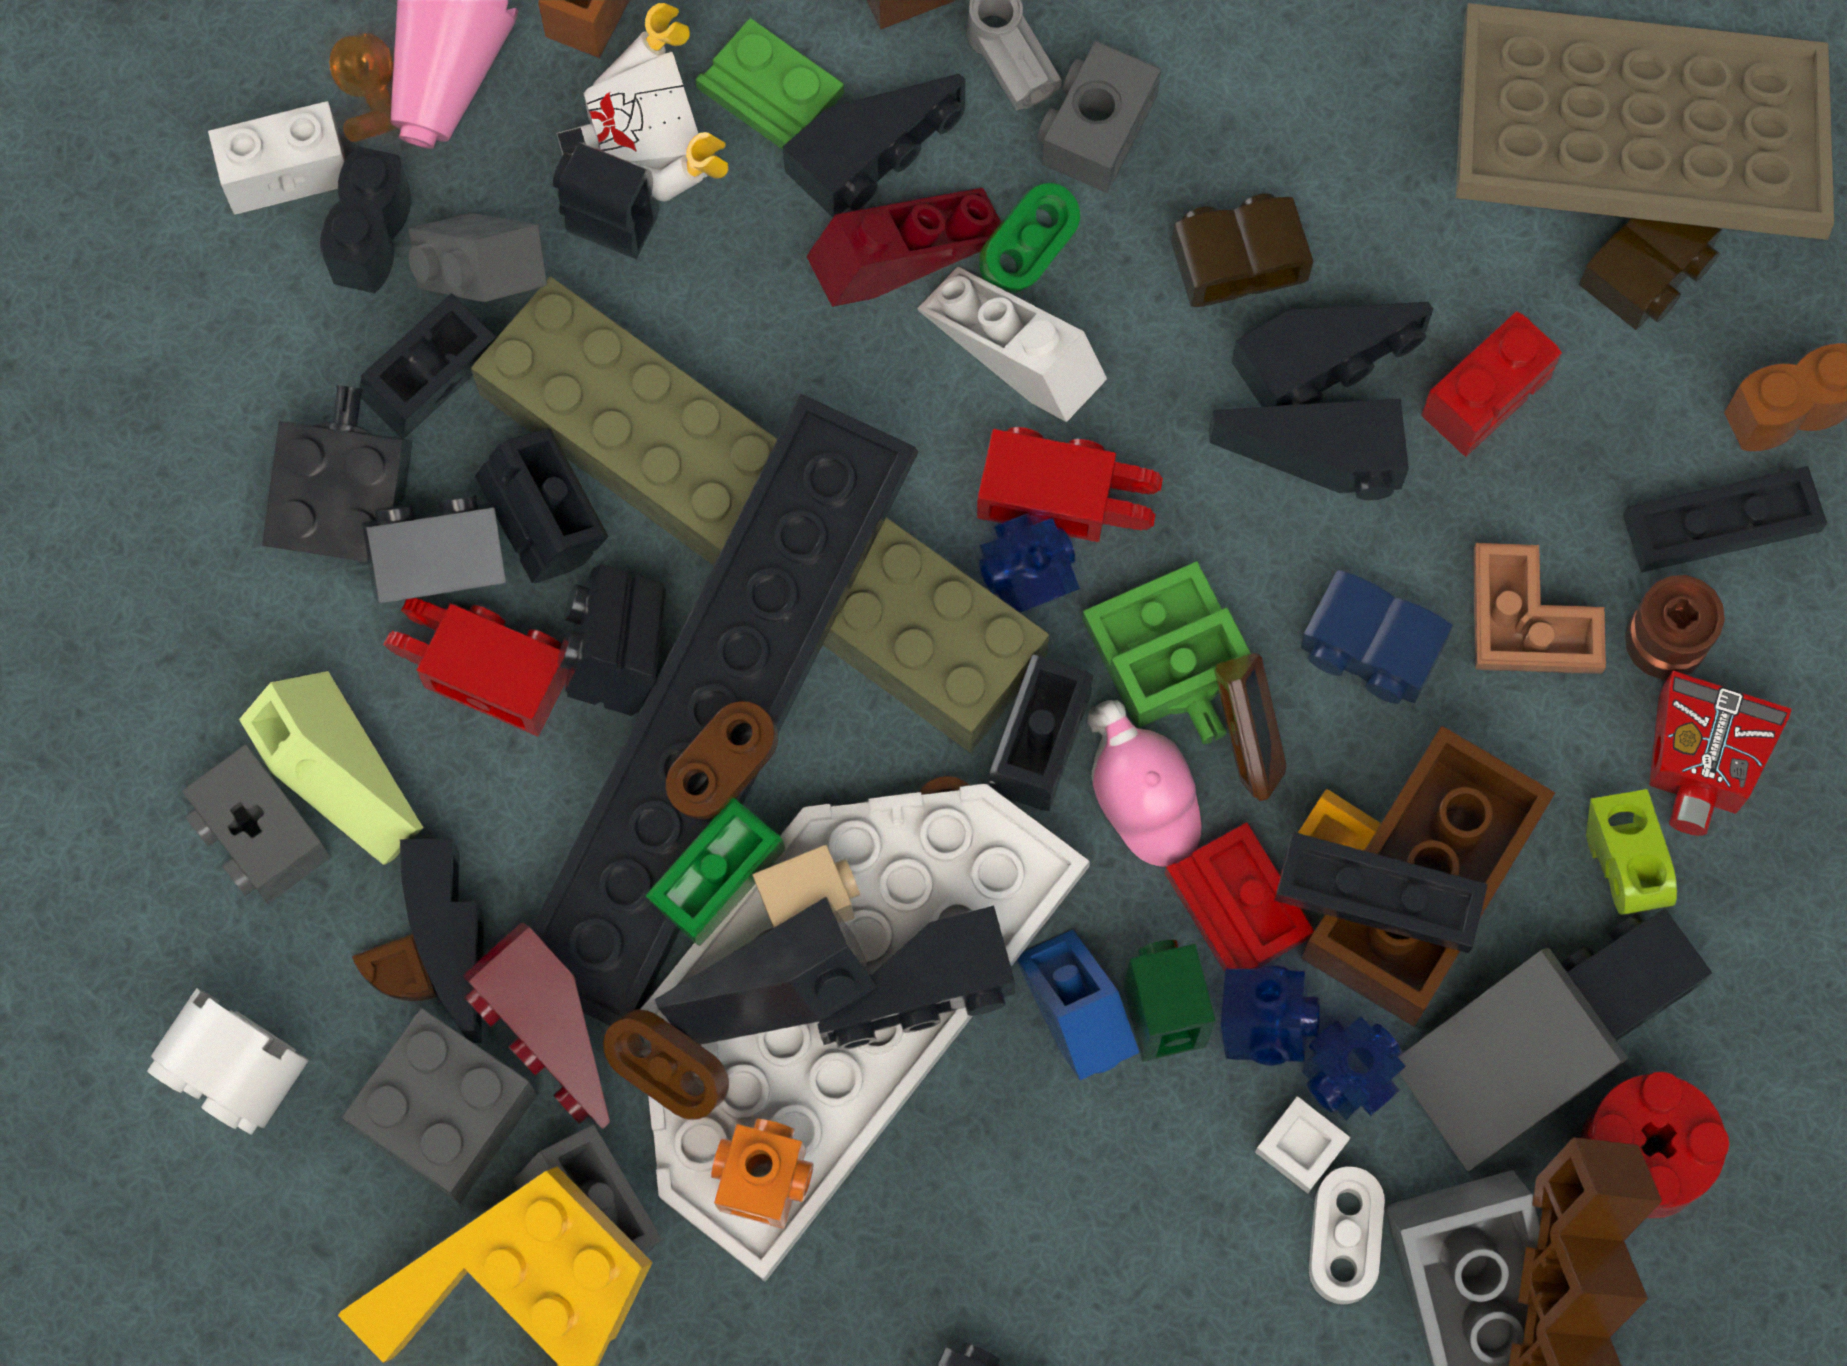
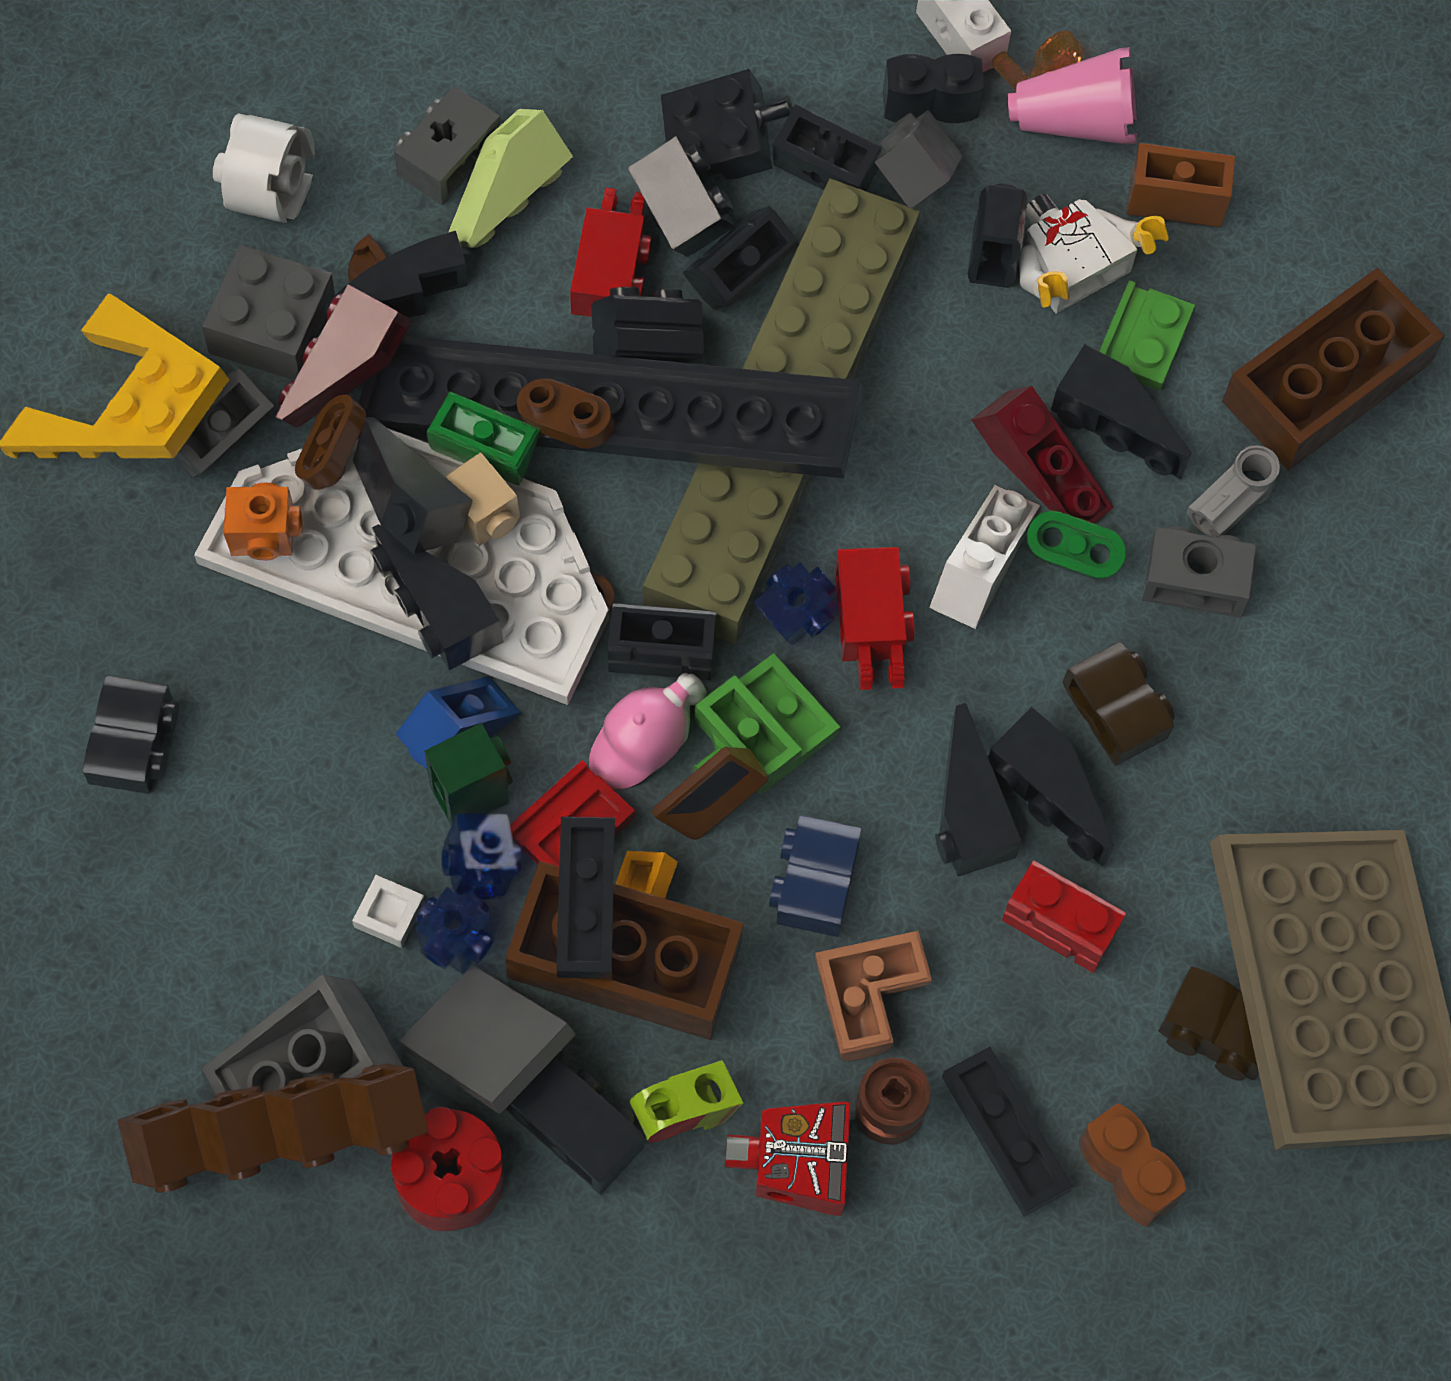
camera: 70 degrees right, 5 degrees down
white plate [1309,1167,1385,1304] -> none

